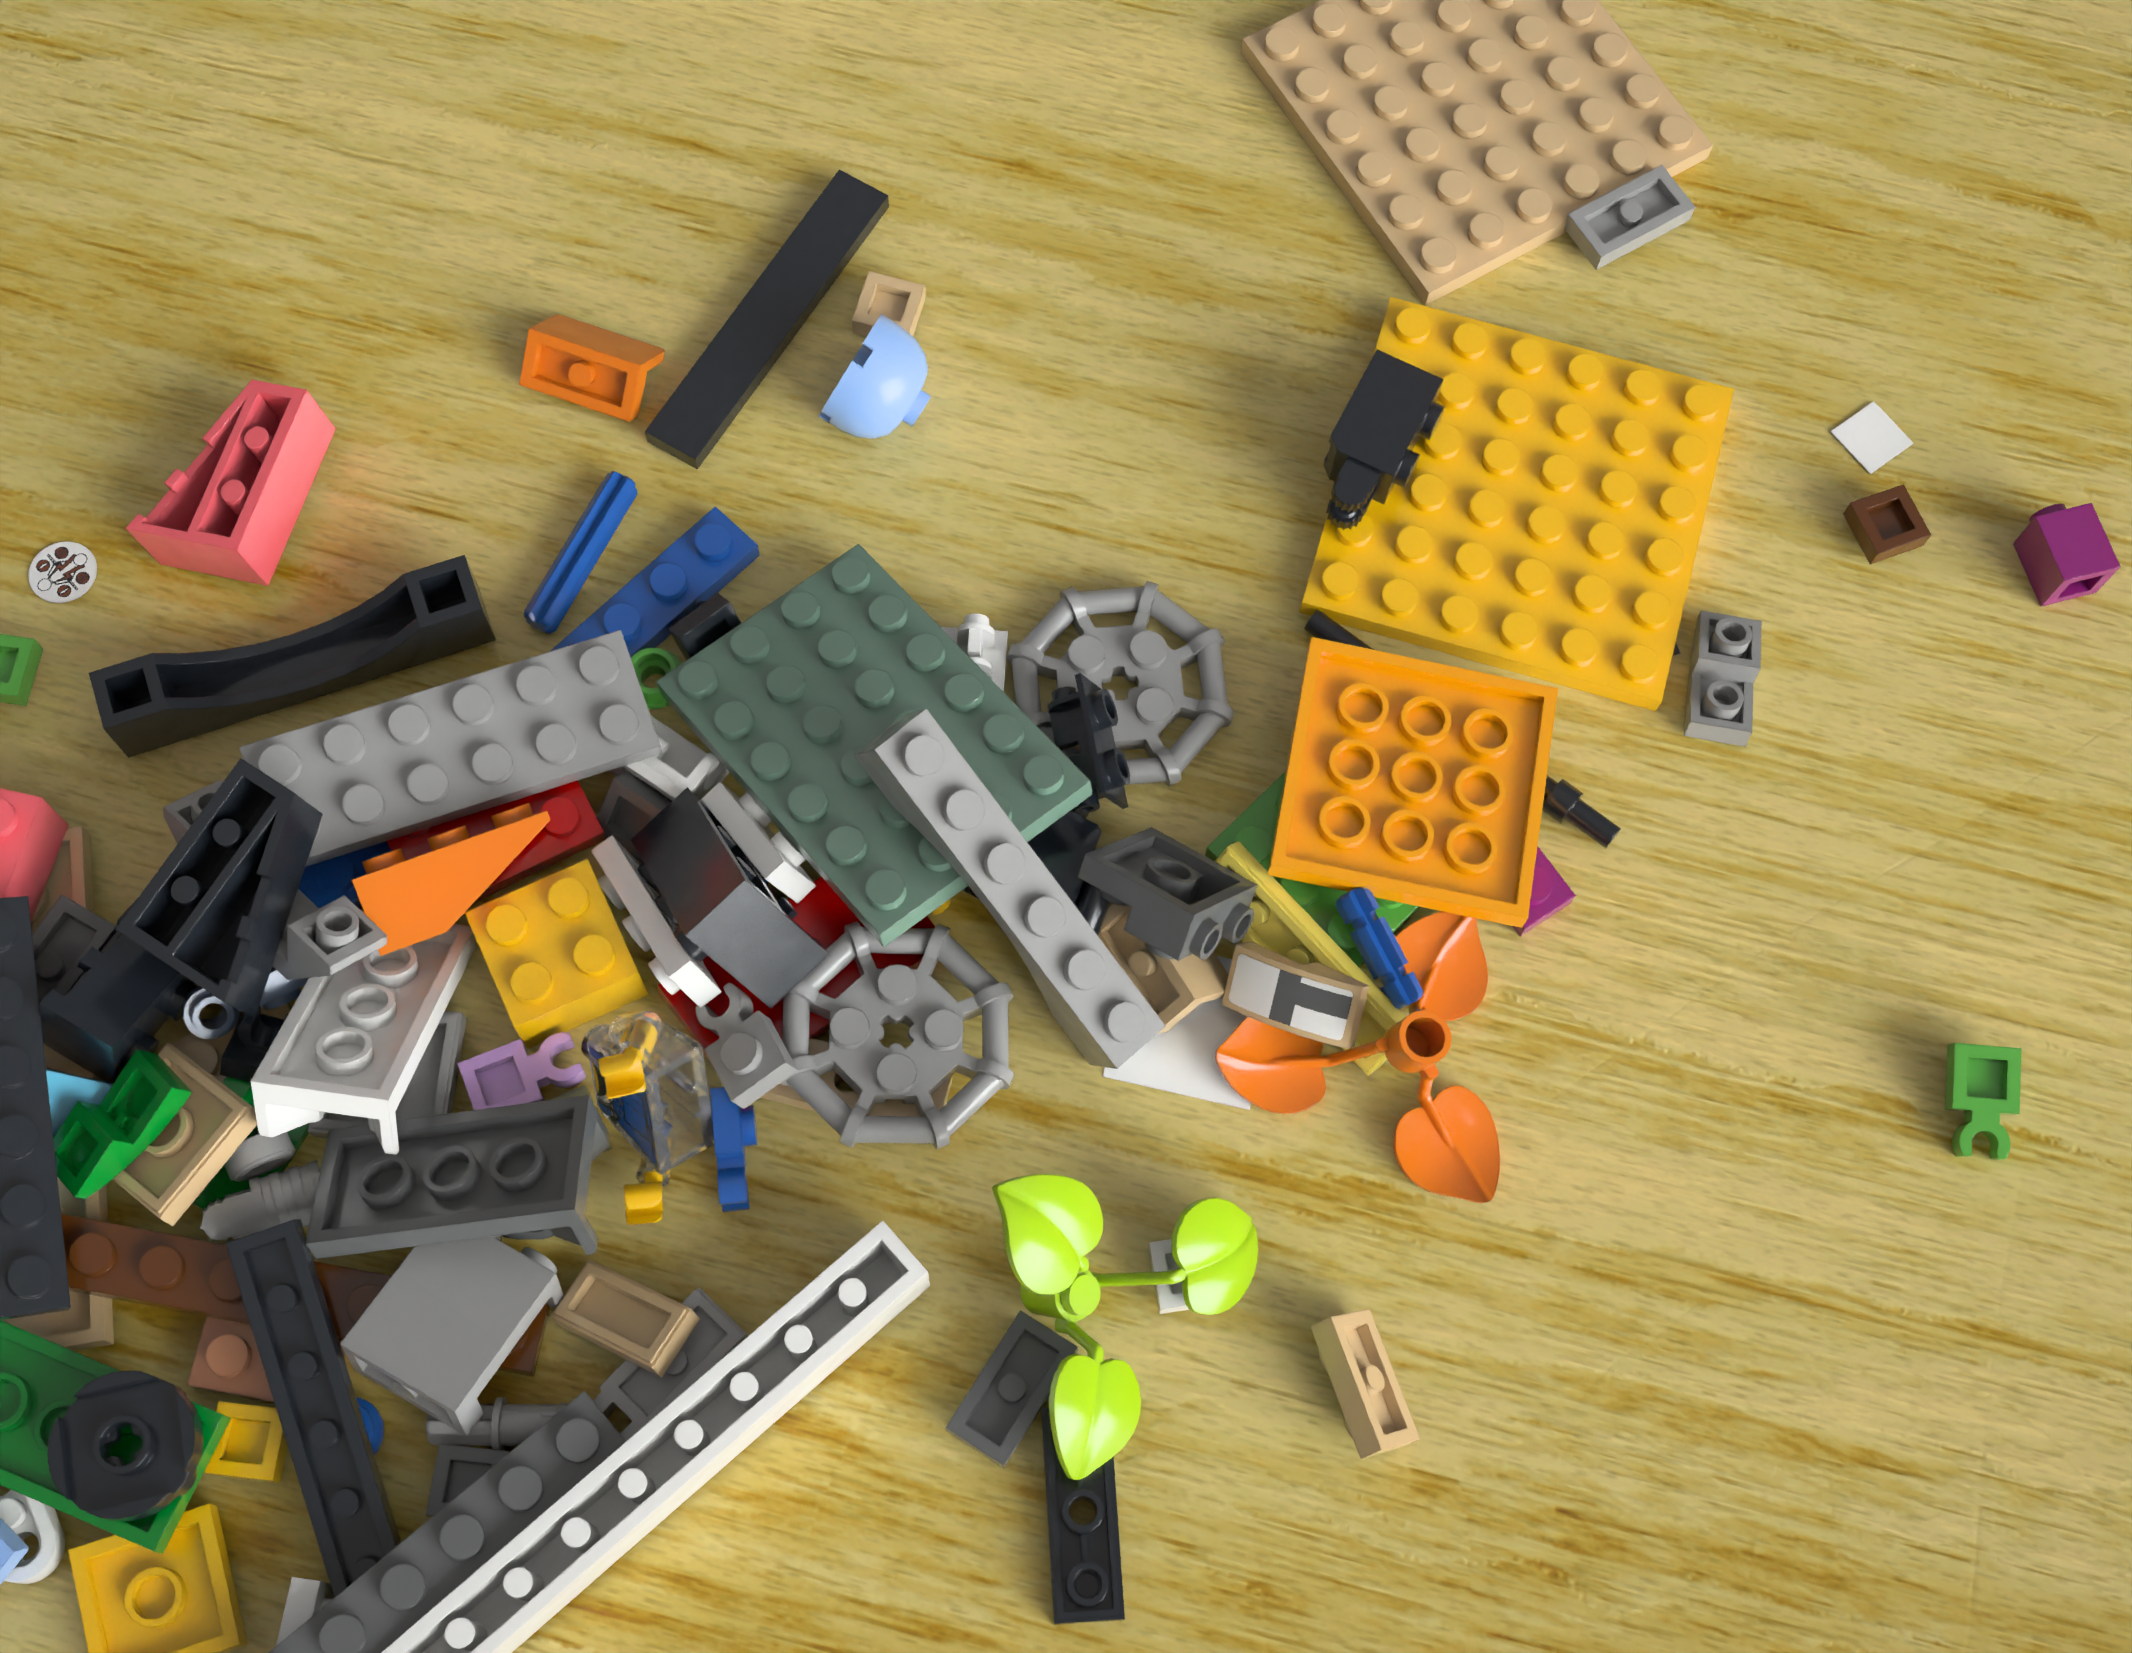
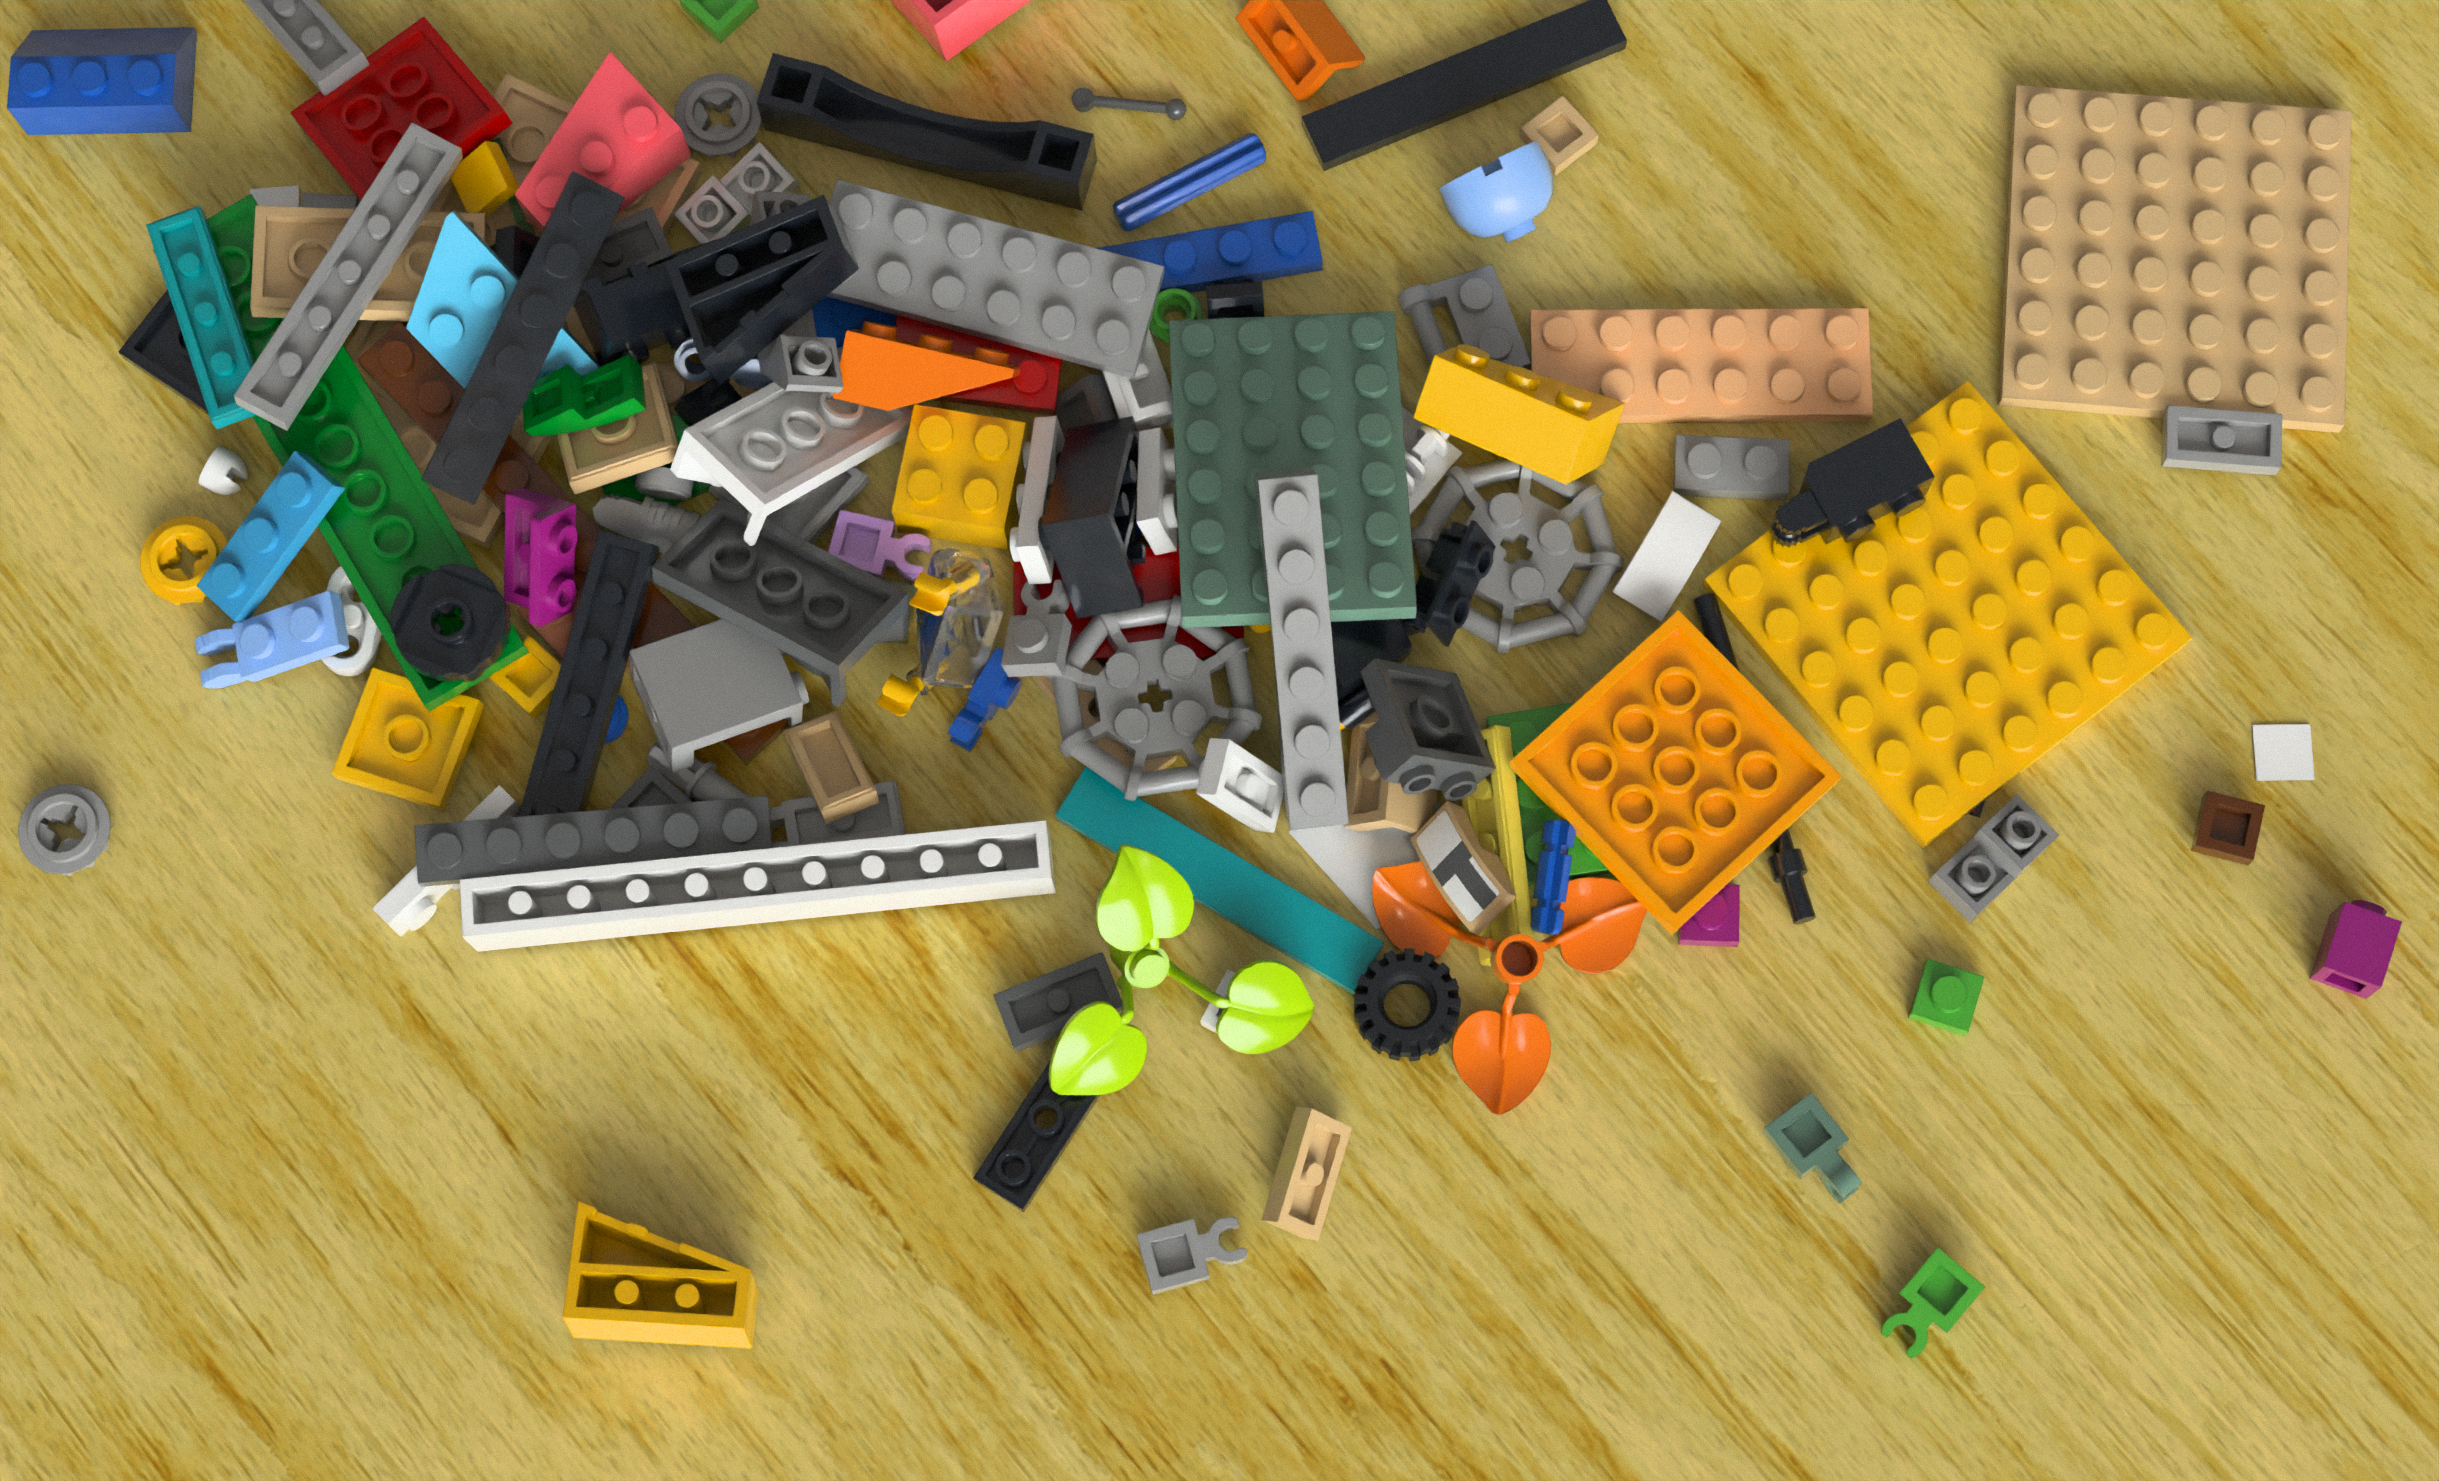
camera: 45 degrees right, 5 degrees up
none -> magenta bracket [504,487,578,627]
none -> white slope [674,142,801,244]
none -> light grey gear [675,73,763,160]
none -> teal tile [1055,767,1384,995]
none -> dark grey hinge [1072,88,1187,120]
none -> light grey plate [1136,1217,1247,1295]
none -> white plate [1196,738,1283,833]
none -> black tyre [1354,948,1461,1061]
none -> light grey plate [1398,264,1531,370]
none -> yellow wedge [1413,344,1625,485]
none -> light nougat plate [1529,308,1873,423]
none -> white slope [1612,490,1721,622]
none -> light grey plate [1673,435,1790,500]
none -> sand green plate [1763,1093,1862,1204]
none -> bright green plate [1908,959,1984,1036]

